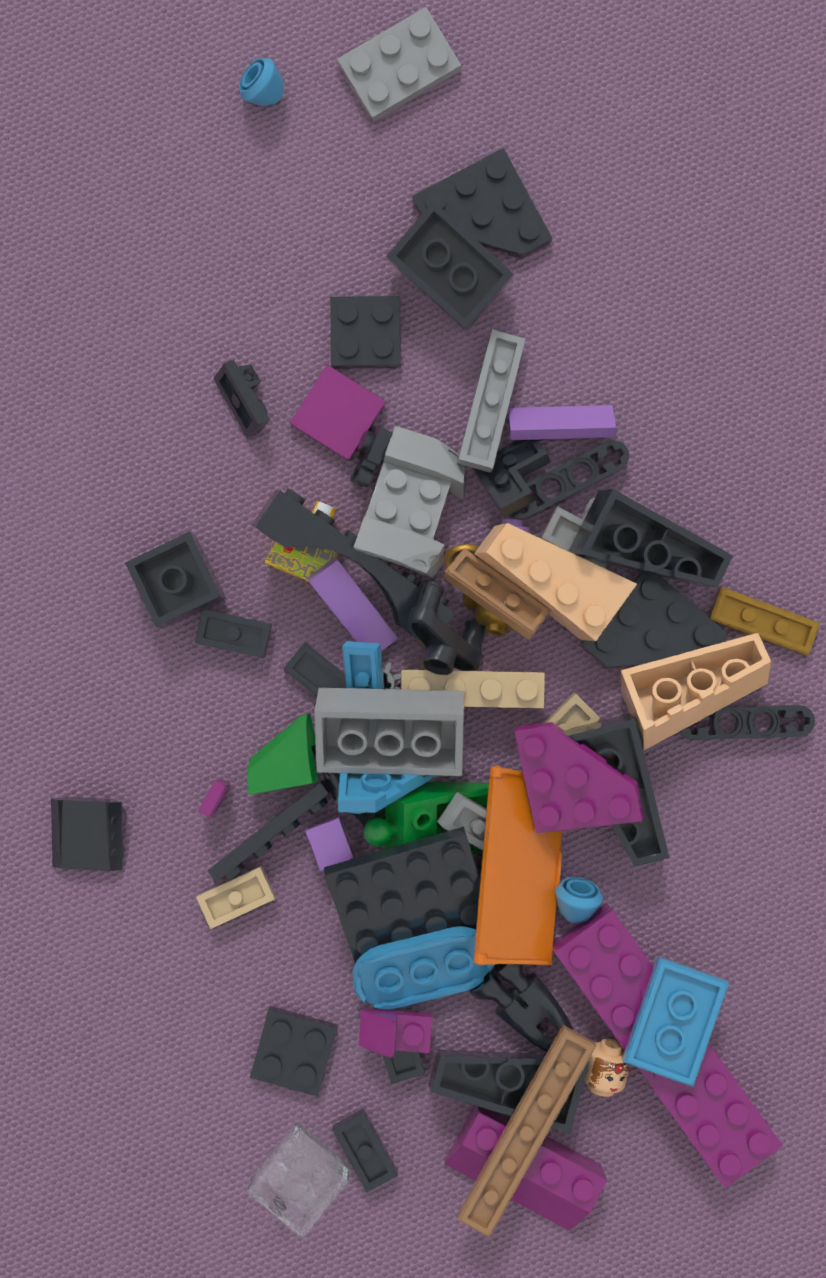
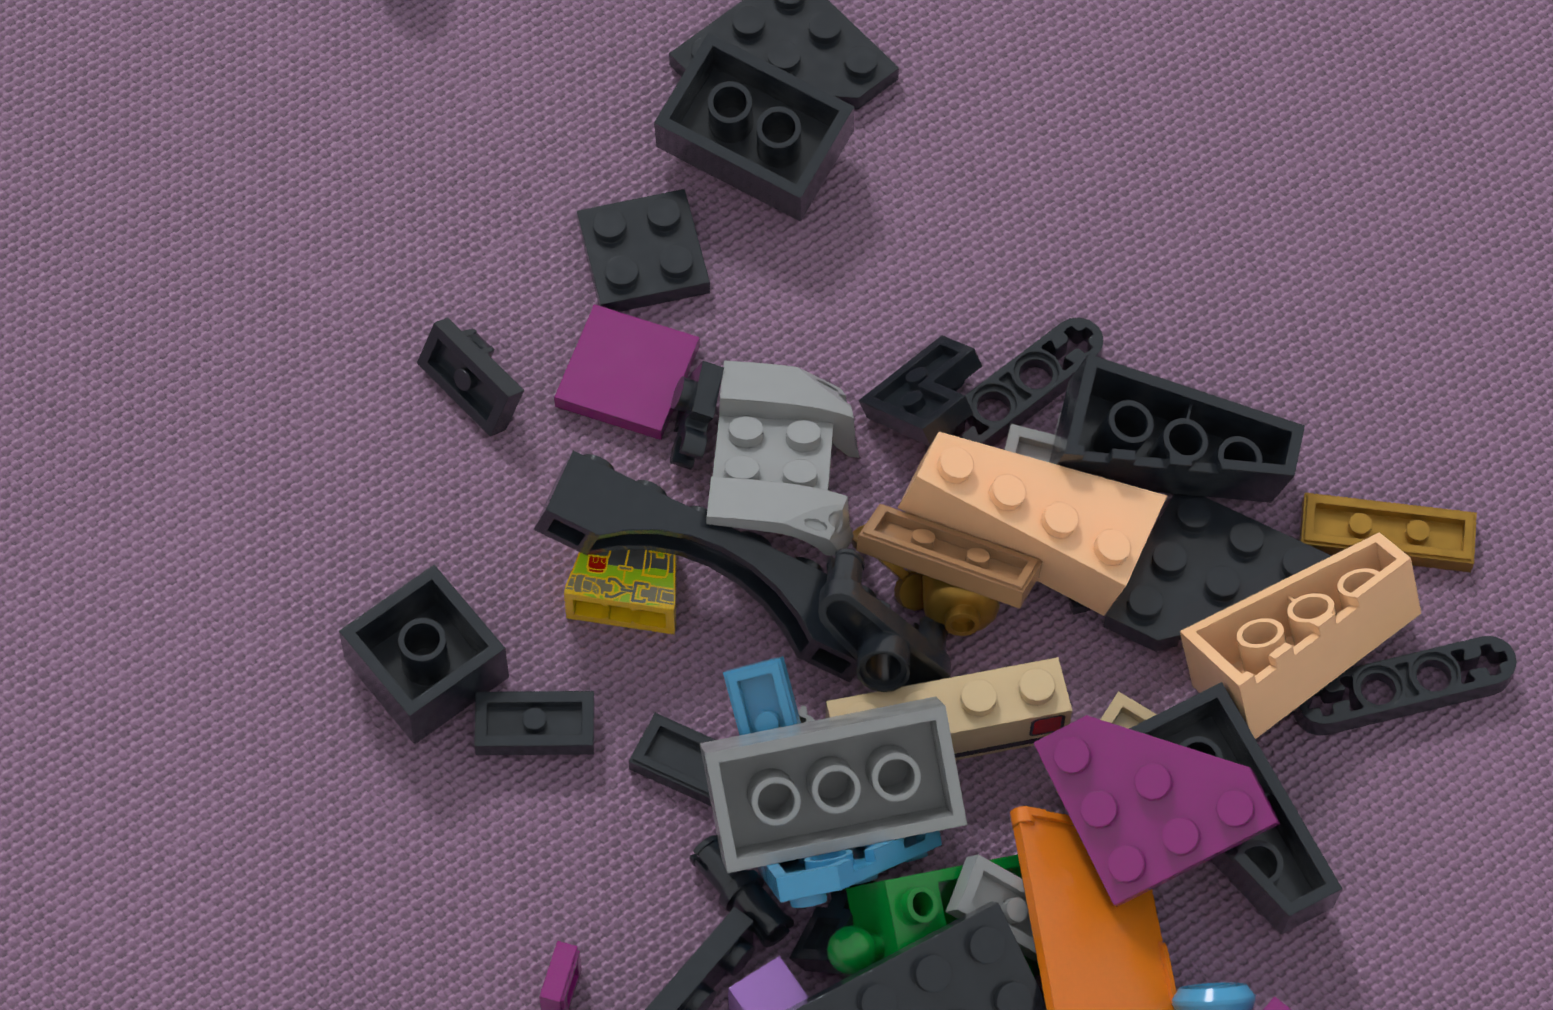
camera: 15 degrees left, 25 degrees down
green slope [247,713,318,795] -> none
medium lavender tile [307,557,398,652] -> none
light grey plate [457,329,525,473] -> none
medium lavender tile [508,405,616,440] -> none

